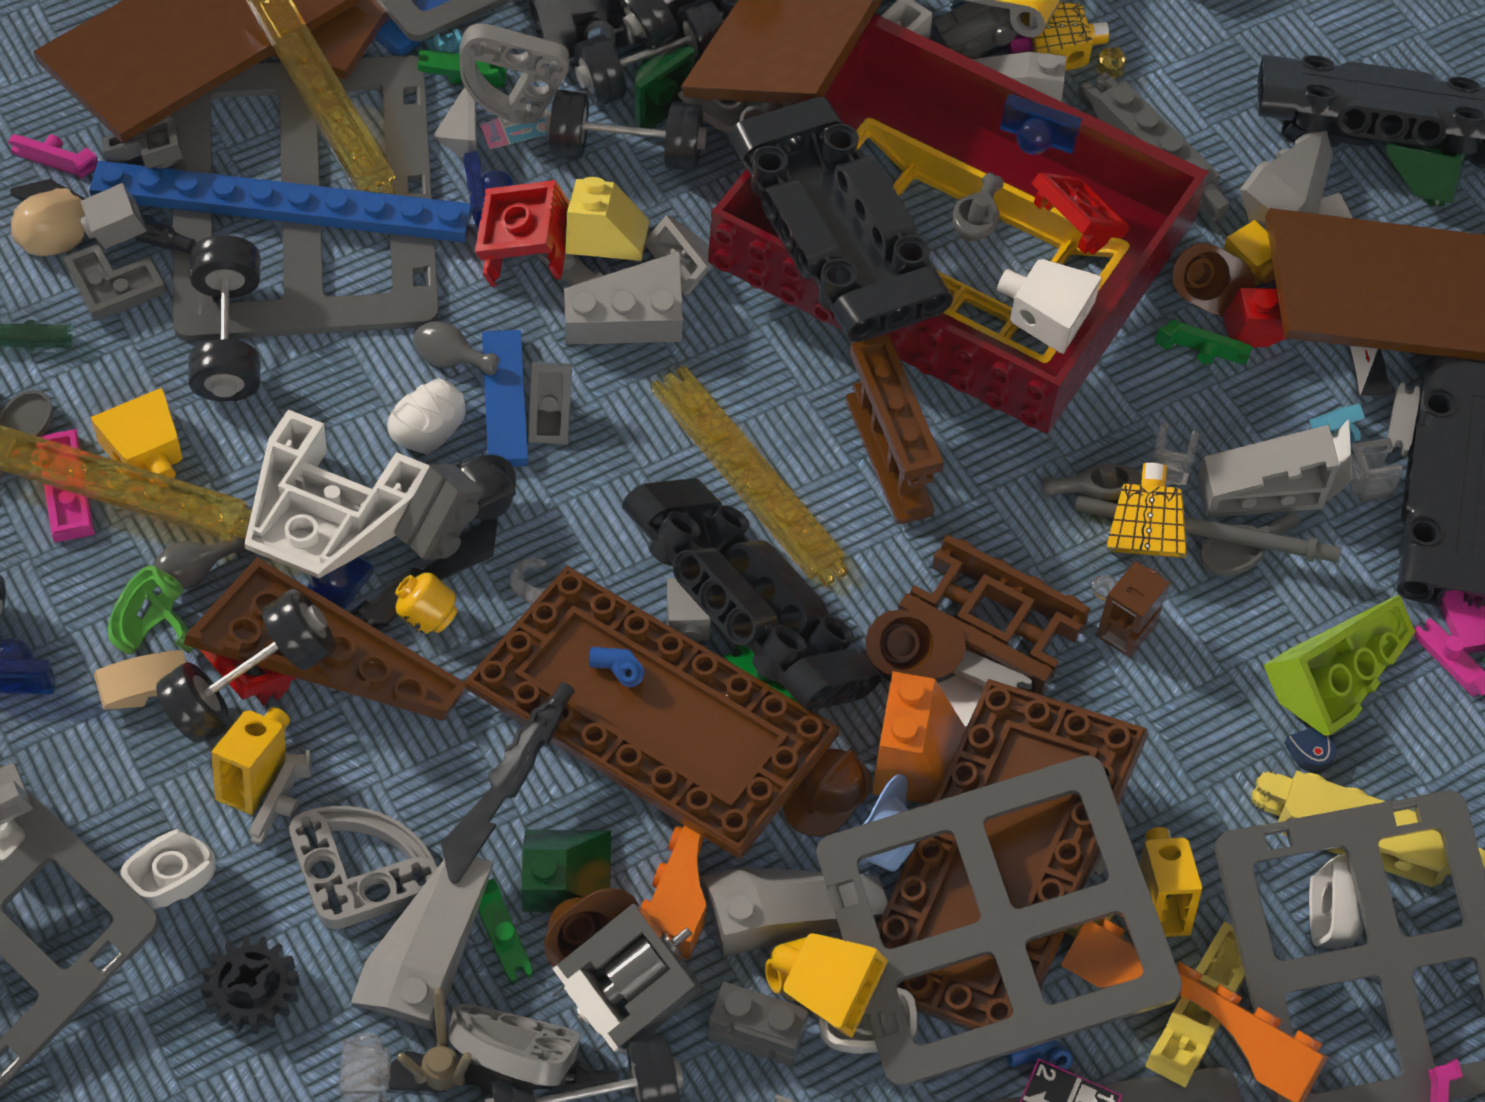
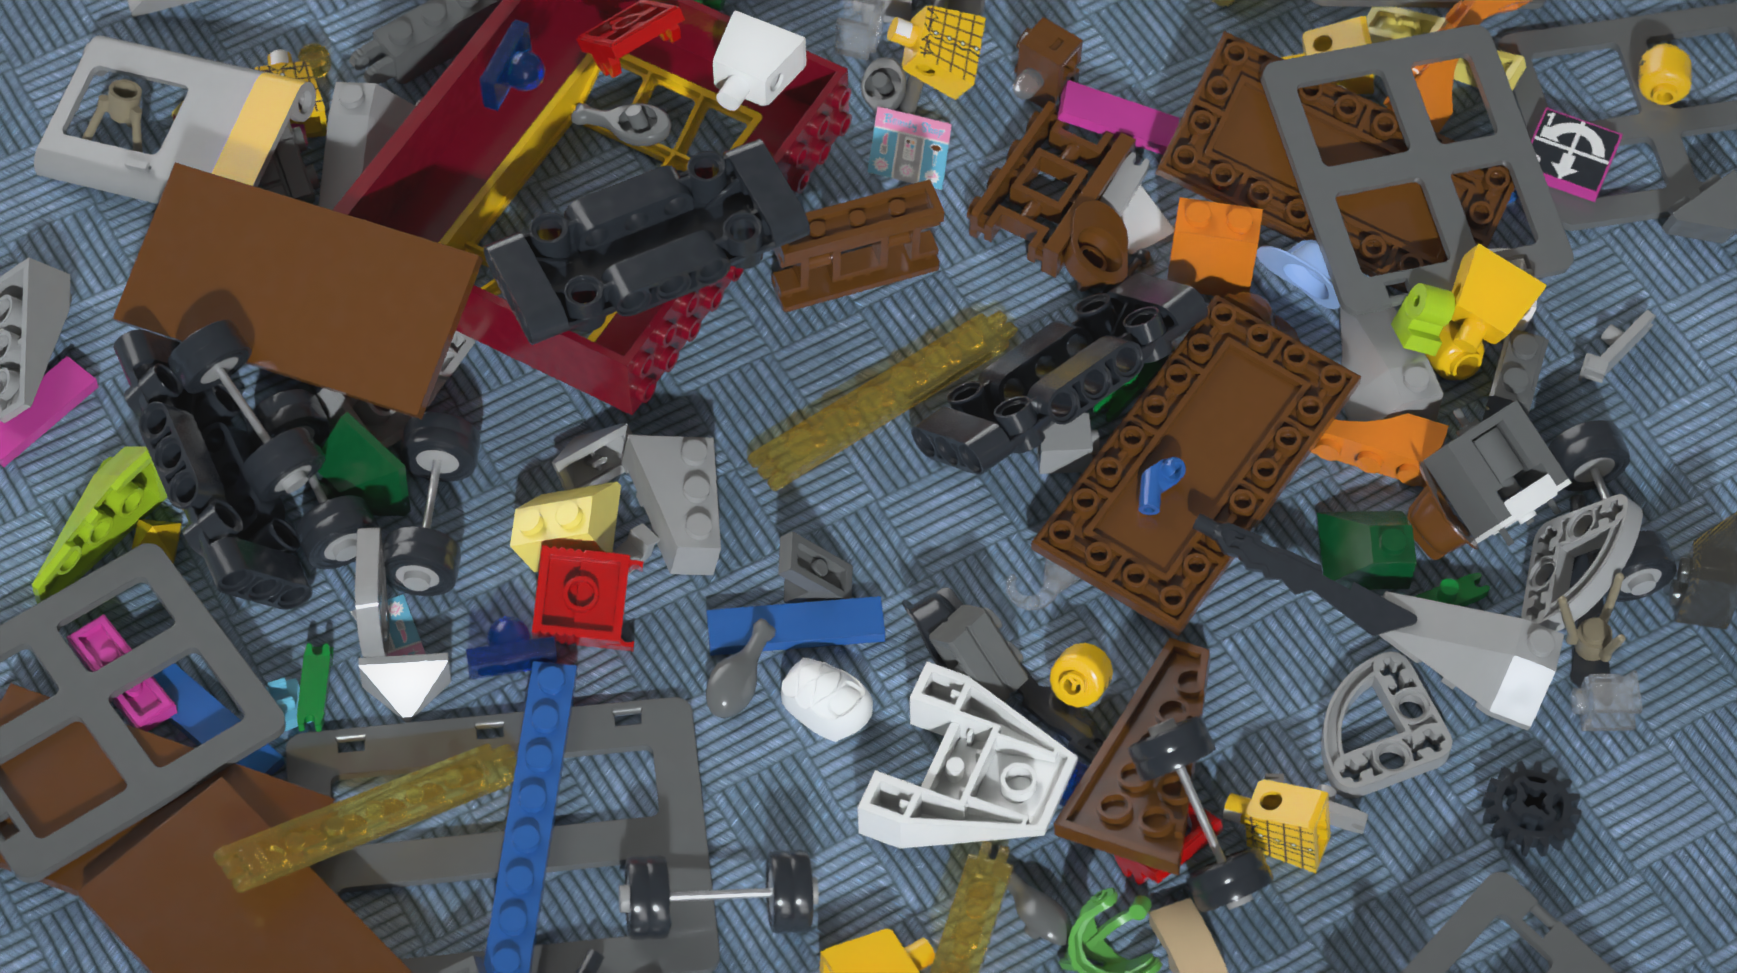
camera: 90 degrees left, 0 degrees up
white piece [120,829,216,910] -> none
none -> sticker [867,106,952,190]
none -> dark pink tile [1057,80,1180,155]
none -> lime leg [1391,283,1455,356]

